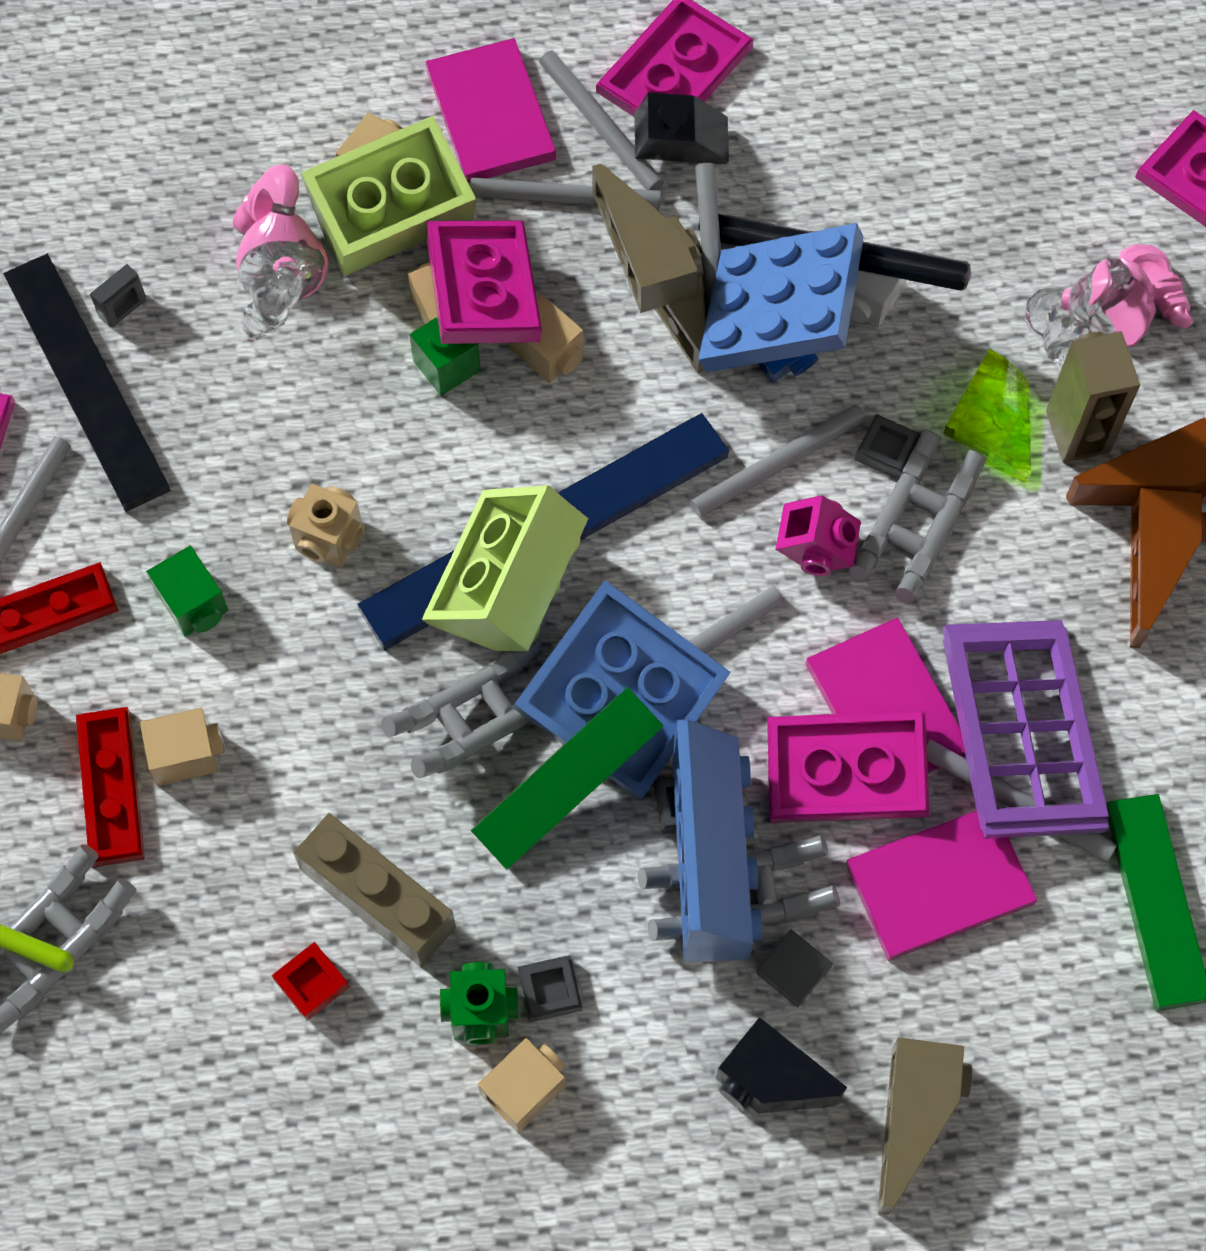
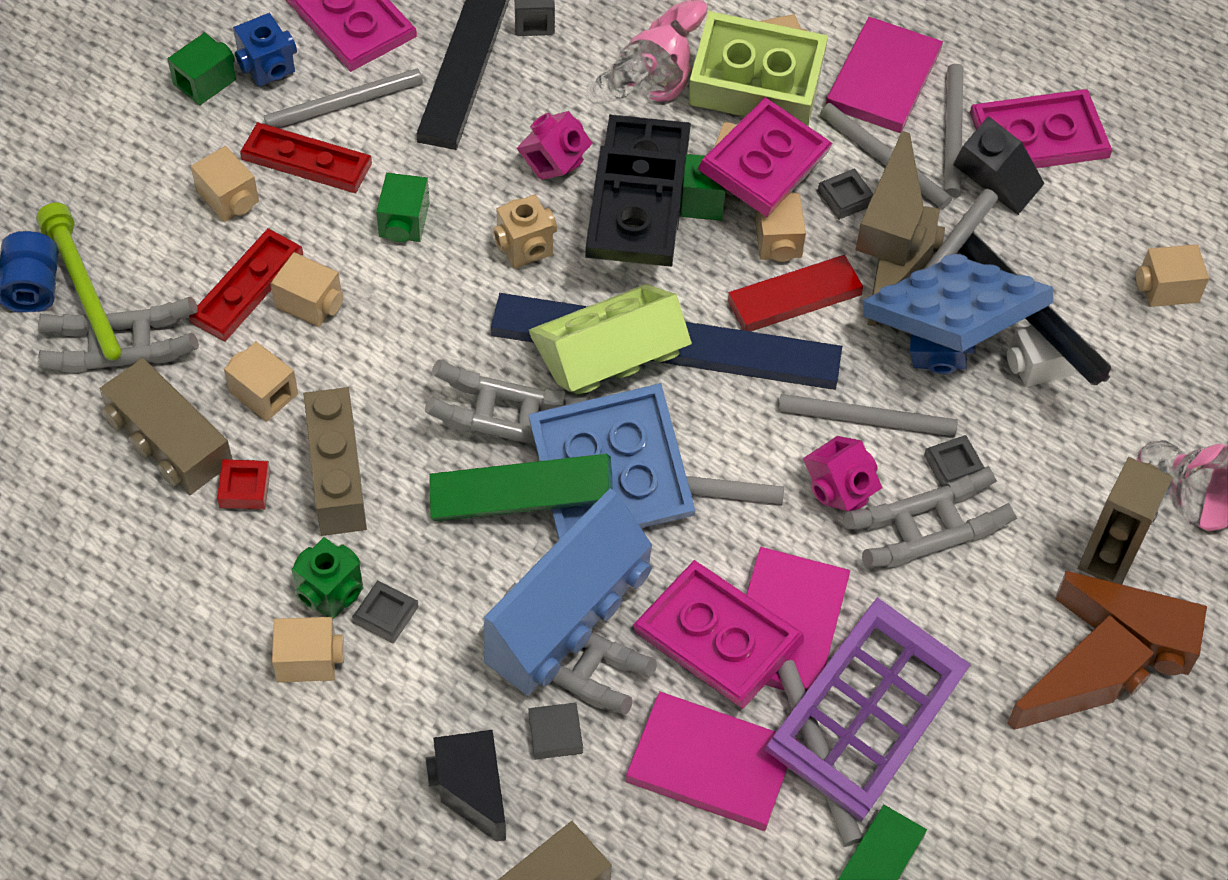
camera: 40 degrees right, 10 degrees down
clear neon green slope [943,348,1031,484] -> none
none -> dark tan brick [99,358,233,495]
none -> tan brick [224,341,298,422]
none -> dark pink brick [516,111,593,180]
none -> black bracket [585,114,691,267]
none -> red tile [727,254,863,332]
none -> dark grey tile [818,168,873,220]
none -> tan brick [1136,244,1209,307]

